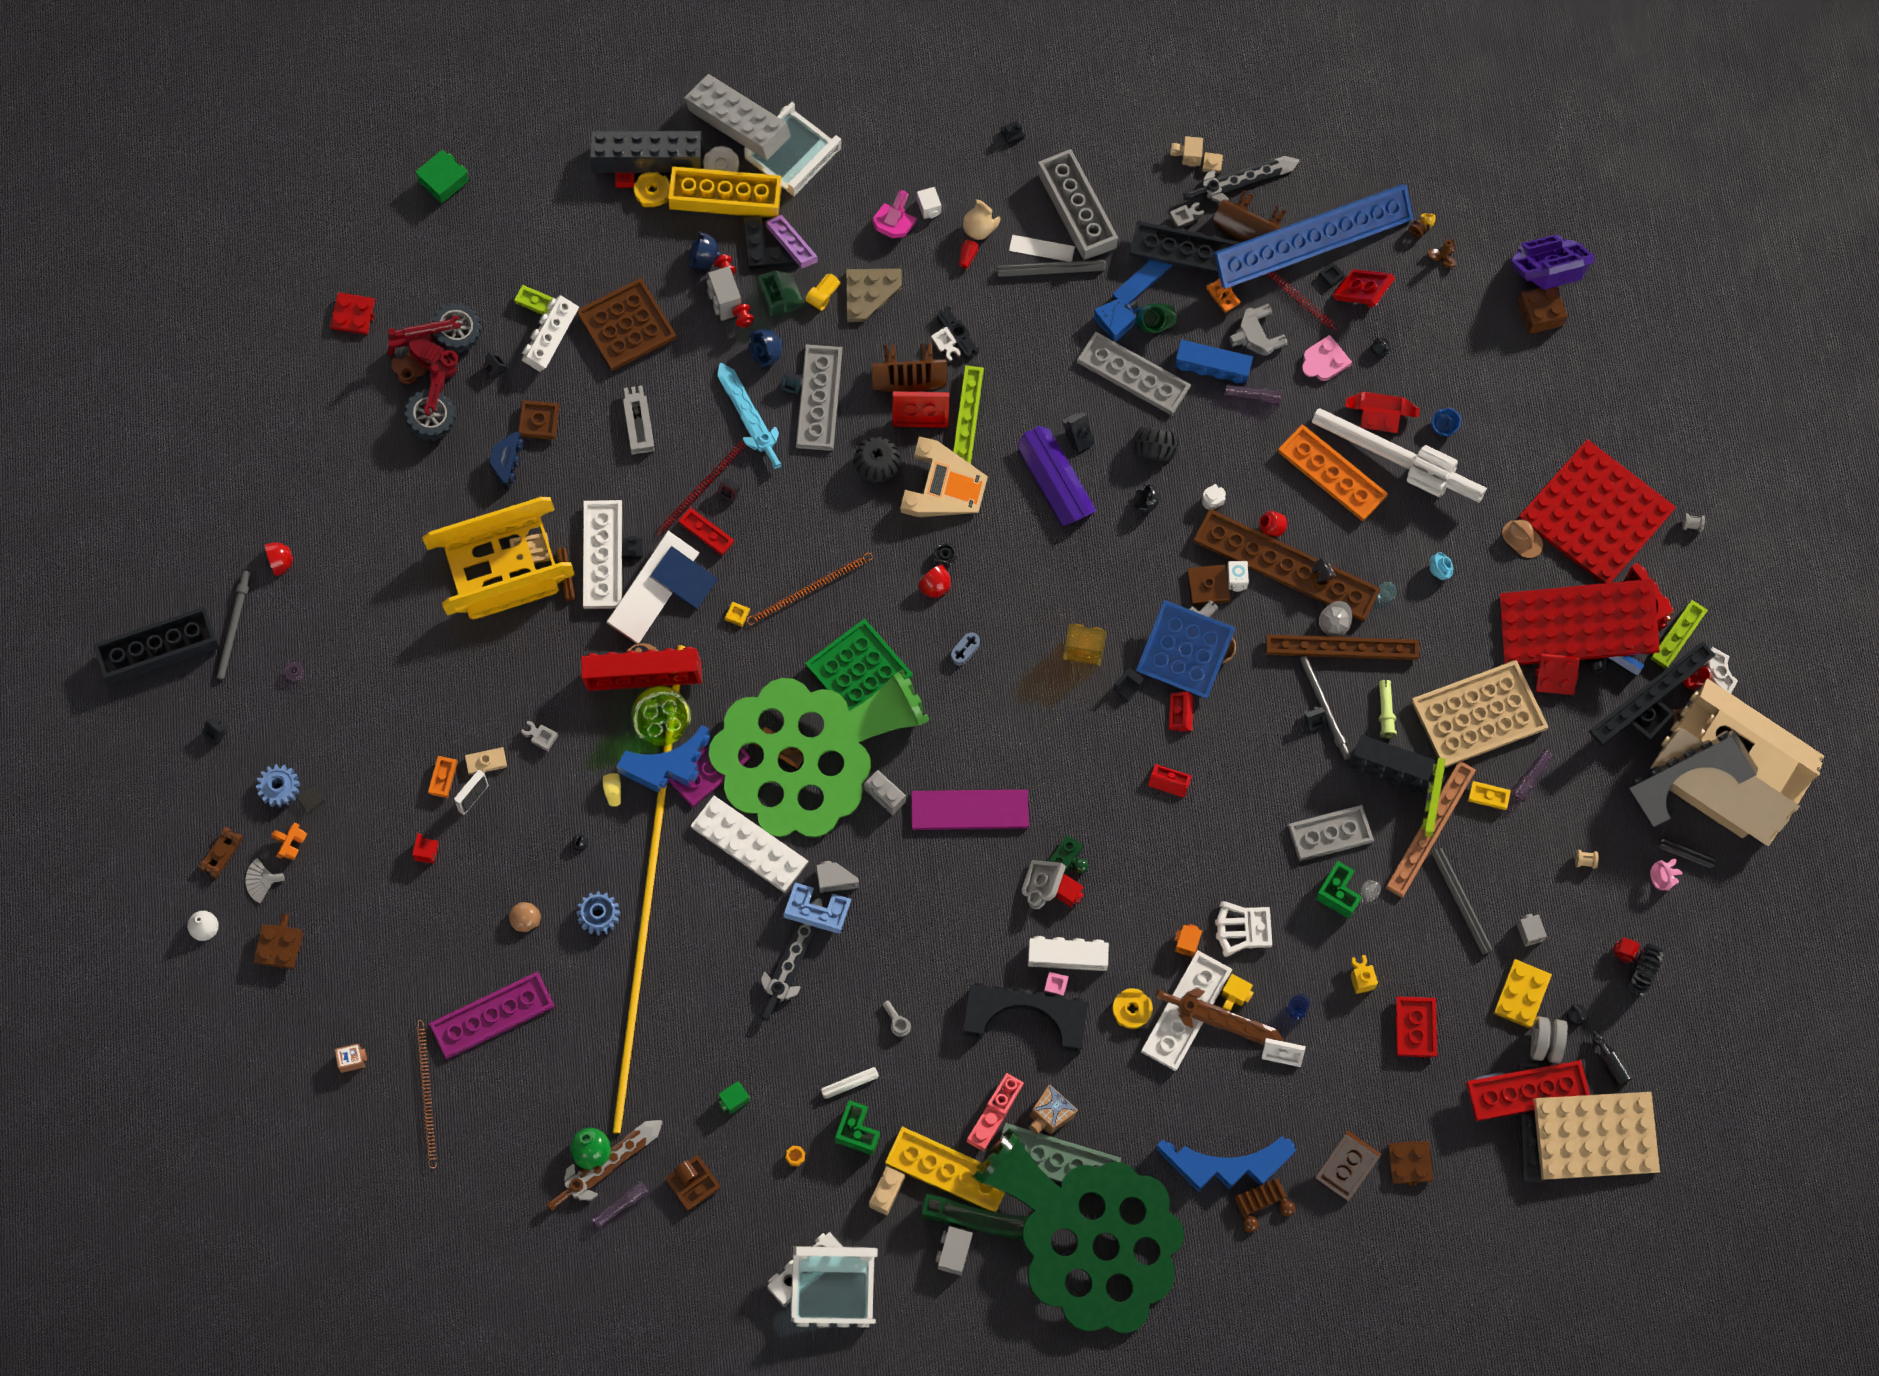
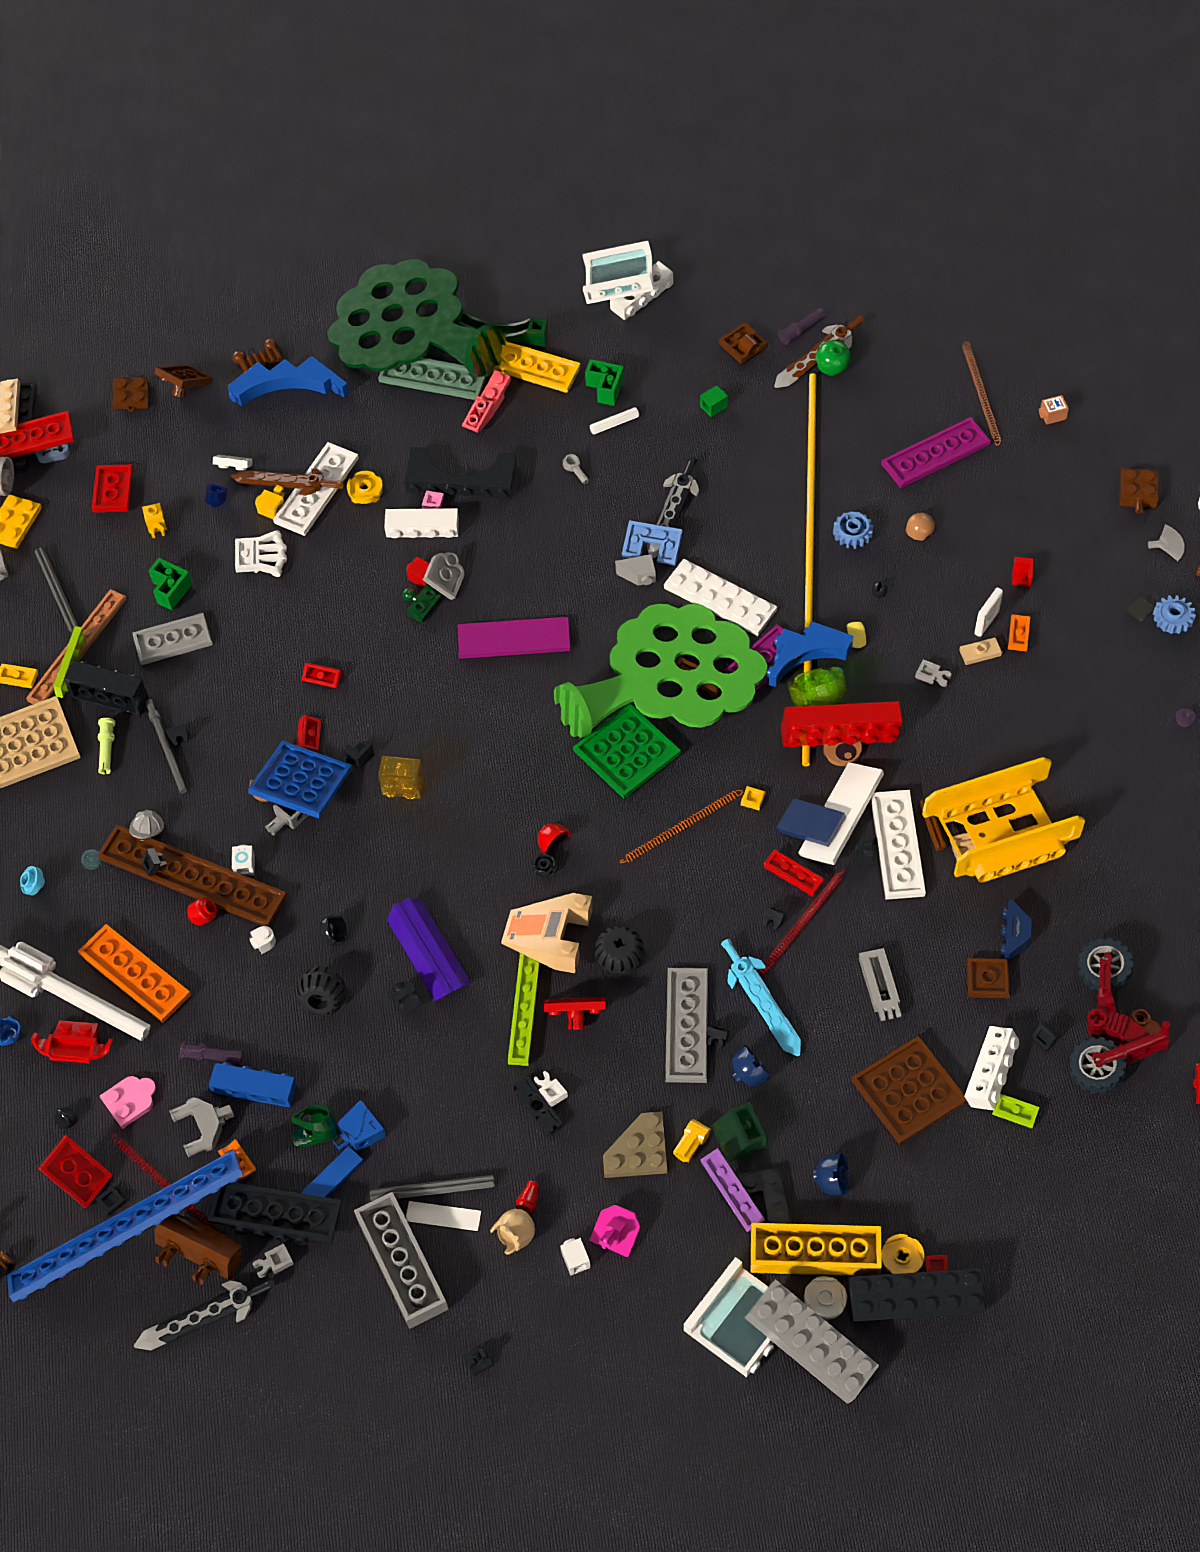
camera: 175 degrees left, 10 degrees down
orange hips [271,822,307,860] -> none
green brick [415,149,469,204] -> none
light grey brick [706,254,754,328] -> none
light orange tile [786,1146,805,1167] -> none
light grey brick [864,770,906,815] -> none
tan brick [869,1166,905,1215] -> none
reddish brown piece [871,343,948,392] -> none
light grey brick [935,1226,973,1276] -> none
sand blue beam [951,633,980,666] -> none
medium nougat torso [1029,1085,1078,1135] -> none
light grey tile [1077,332,1191,415] -> none
tan brick [1170,136,1203,167] -> none
orange brick [1174,924,1202,958] -> none
reddish brown plate [1187,565,1230,606] -> none
tan plate [1202,152,1223,174] -> none
reddish brown plate [1266,634,1419,660] -> none
clear tile [1361,880,1381,901] -> none

